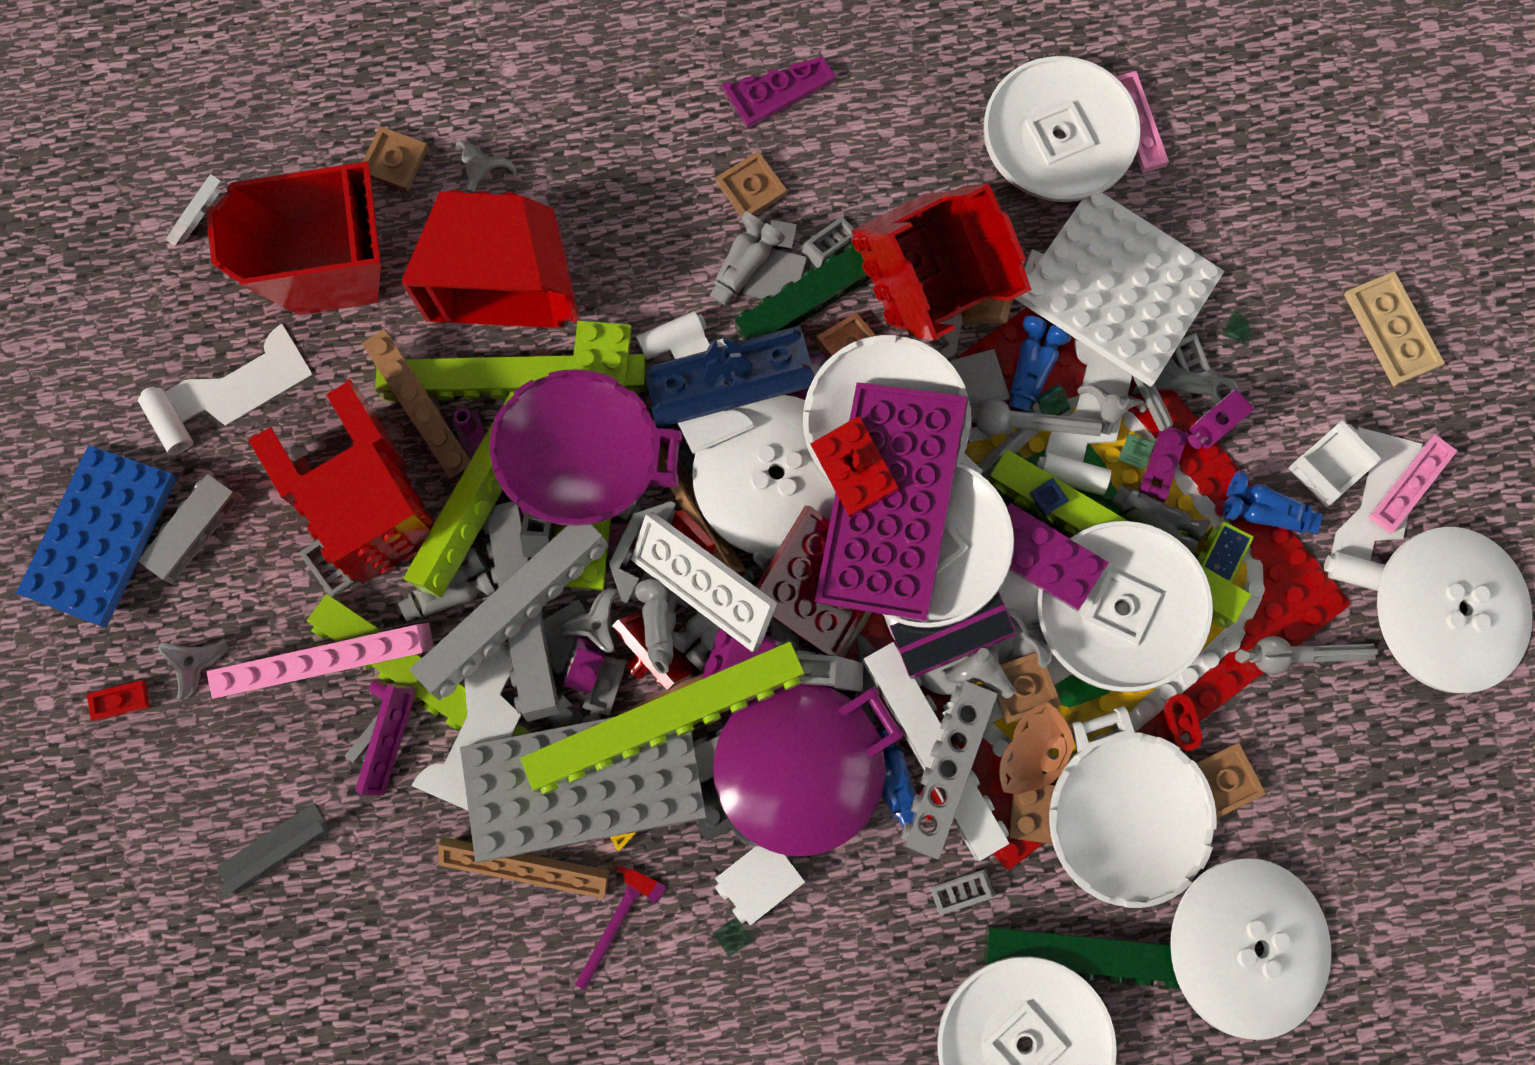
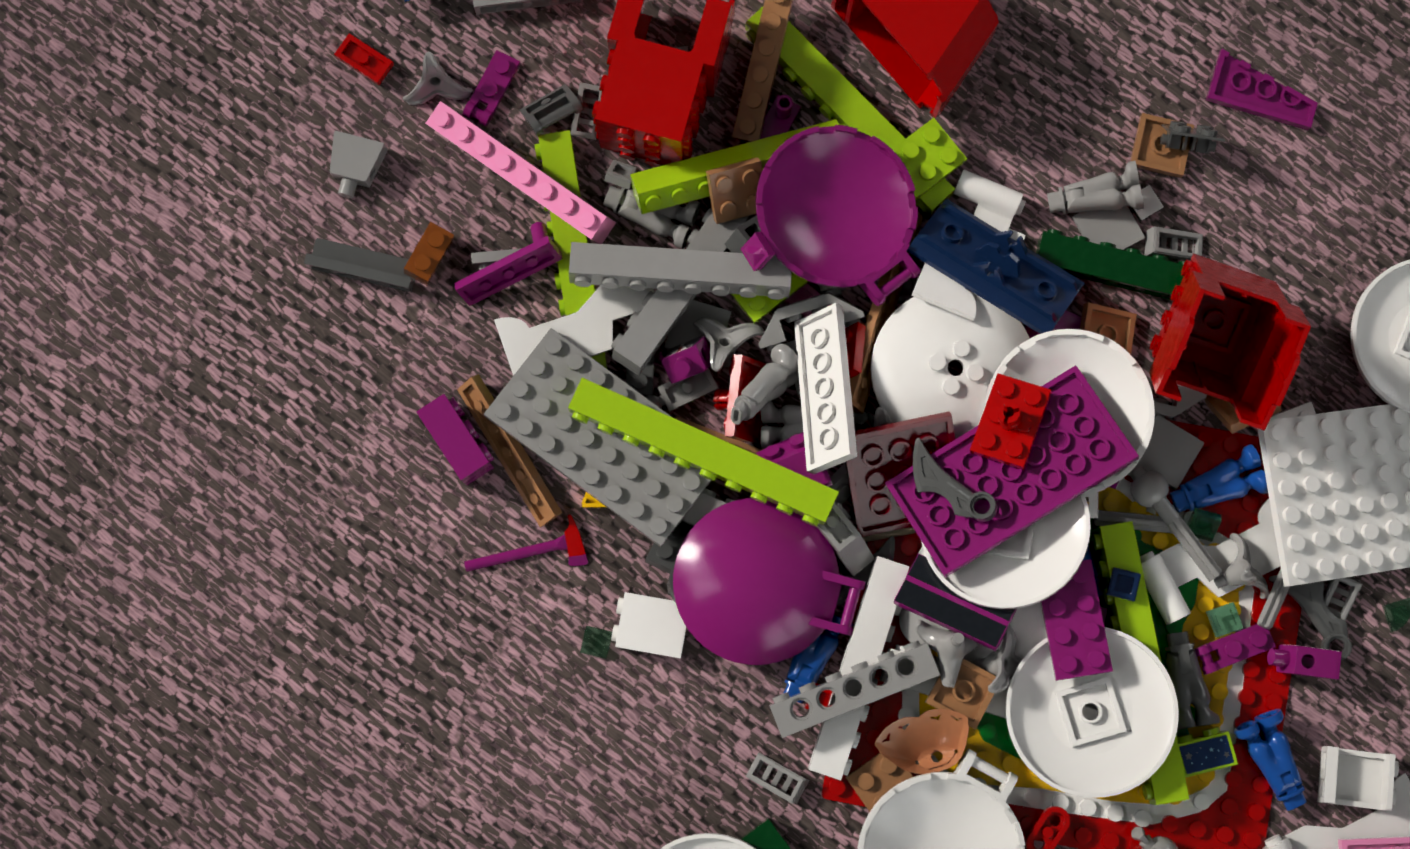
camera: 45 degrees right, 5 degrees up
none -> light grey torso [330,131,388,198]
none -> dark orange brick [404,221,454,286]
none -> magenta brick [416,394,495,486]
none -> magenta plate [463,50,521,127]
none -> dark grey plate [520,84,584,136]
none -> light grey tile [604,160,638,189]
none -> medium nougat plate [706,157,762,224]
none -> magenta tile [740,232,775,271]
none -> dark grey piece [913,438,997,522]
none -> dark grey hinge [1160,121,1225,154]

